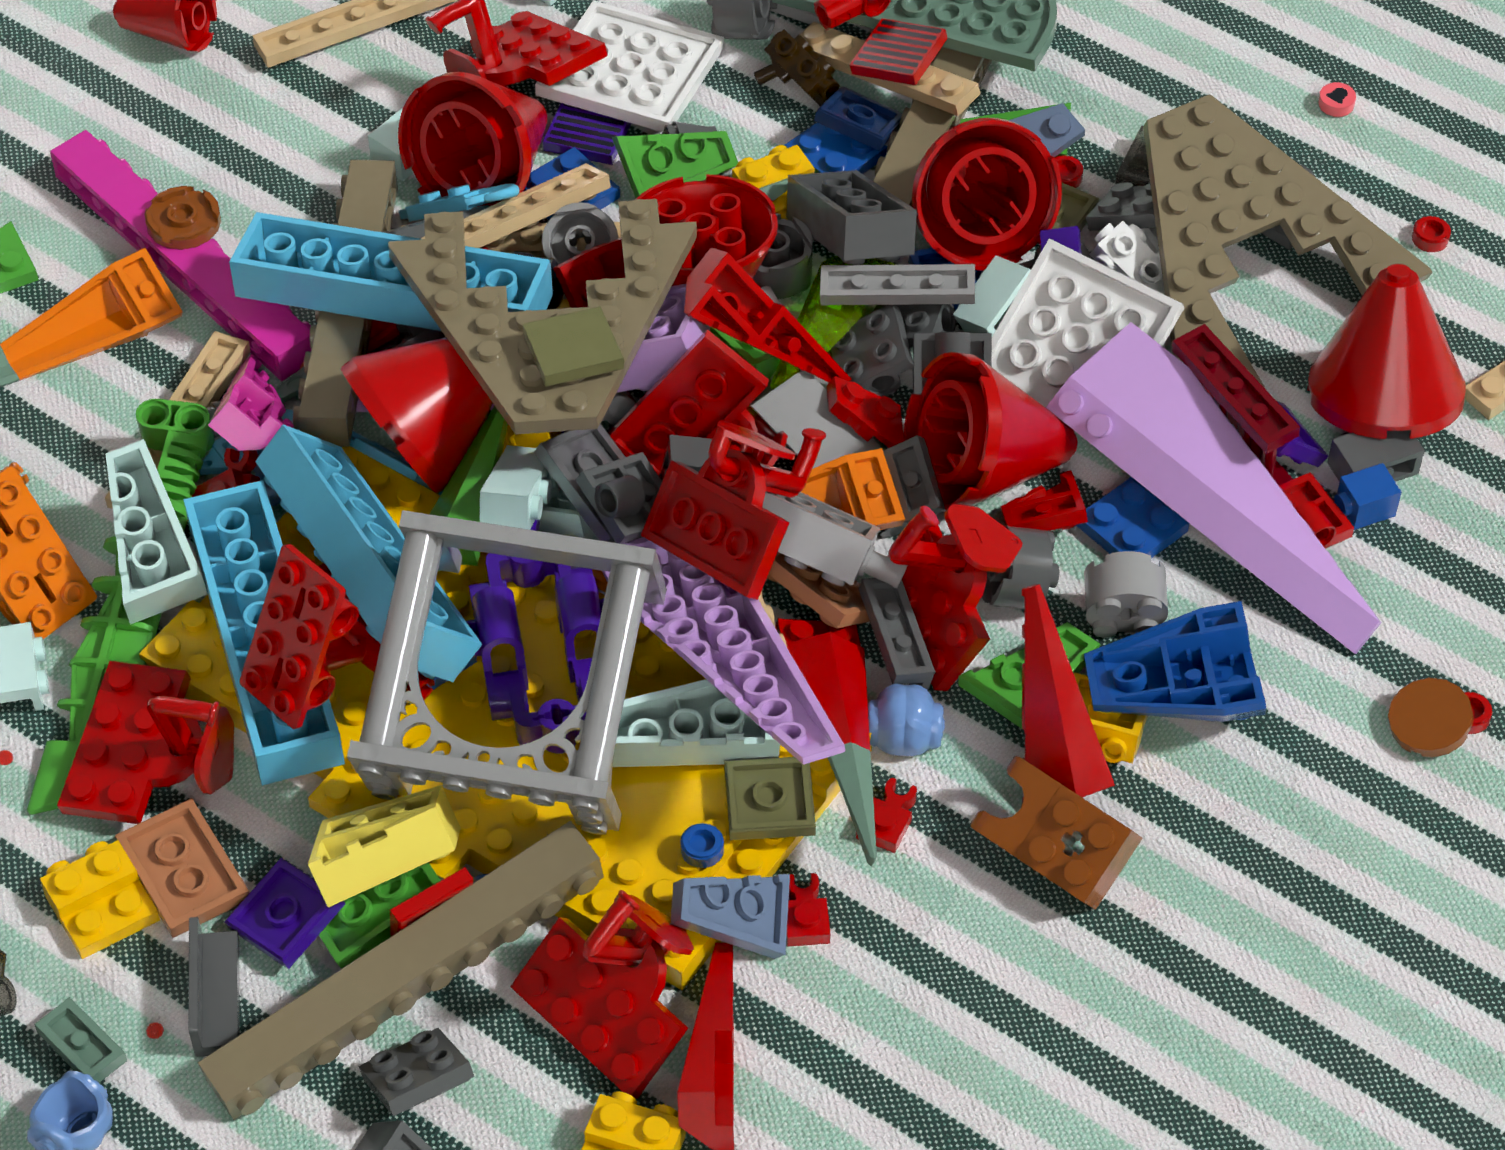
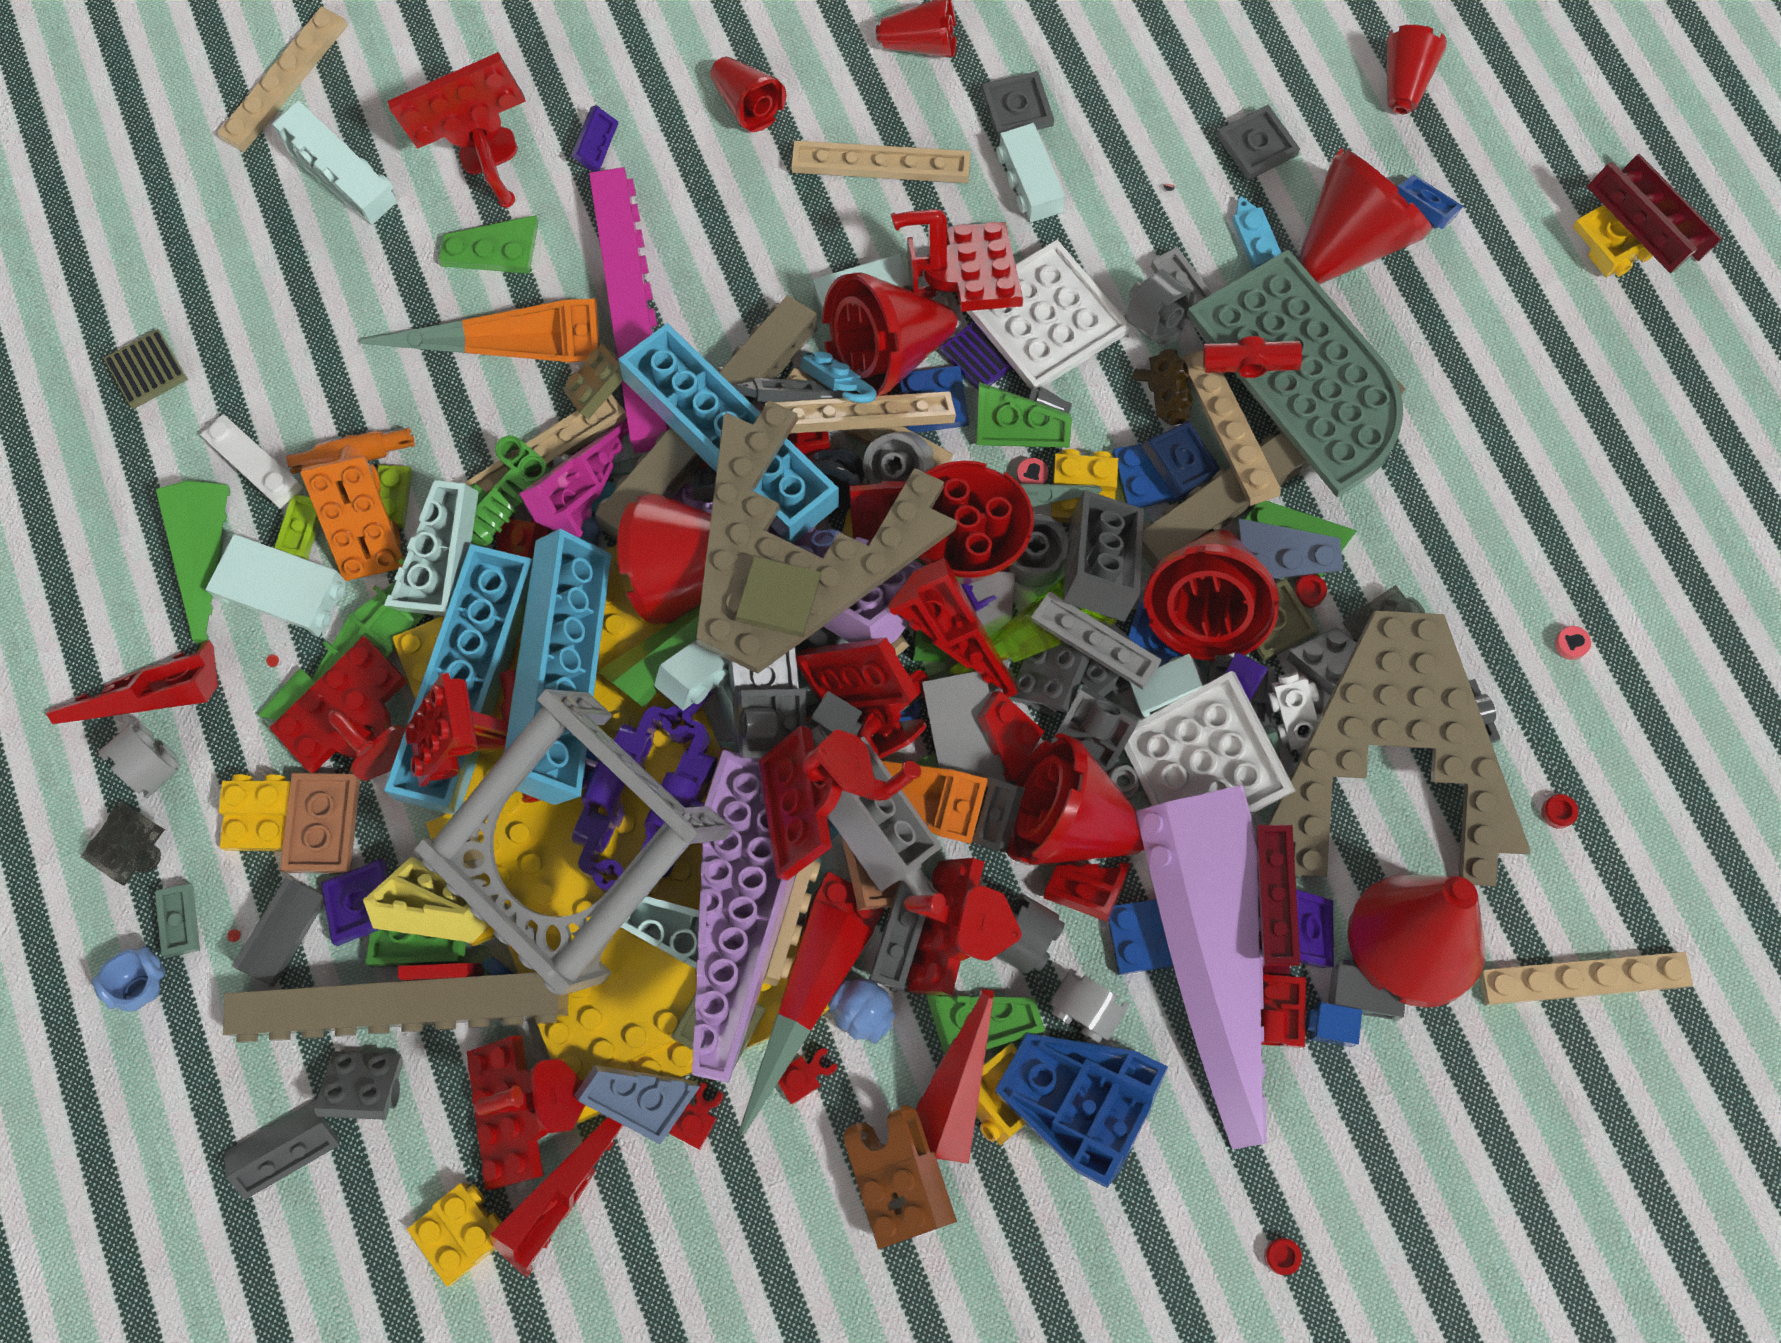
camera: 35 degrees right, 20 degrees up
dark orange tile [144,186,221,250] -> none
blue tile [680,823,724,868] -> none
tile [849,18,948,86] -> none
dark orange tile [1388,678,1474,758] -> none
none -> olive plate [563,344,623,420]
none -> dark purple plate [571,105,619,172]

